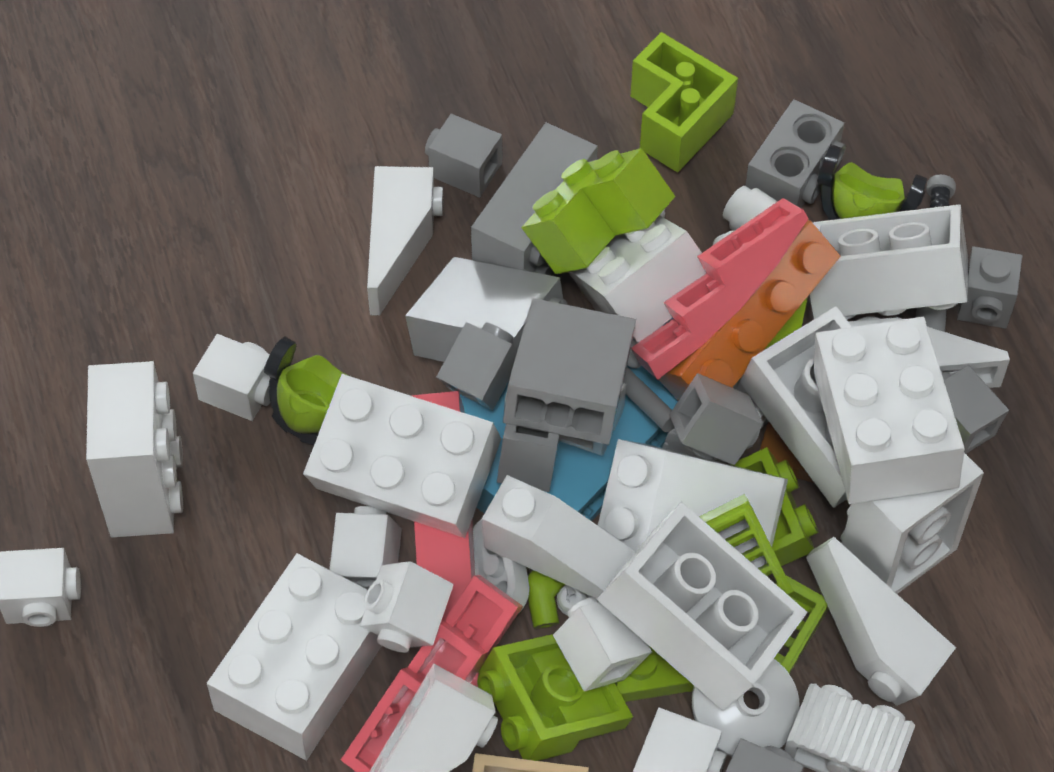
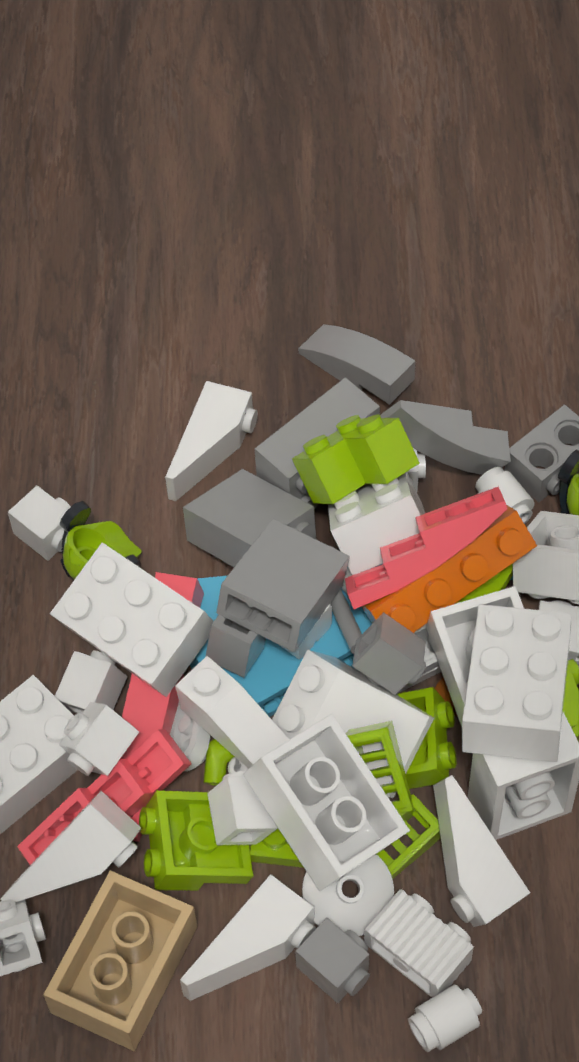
camera: 20 degrees right, 0 degrees up
light grey brick [425,114,502,197] -> none
light grey brick [436,321,517,411] -> none
lime brick [630,32,738,173] -> none
none -> light grey slope [298,324,415,405]
none -> light grey slope [380,400,511,475]

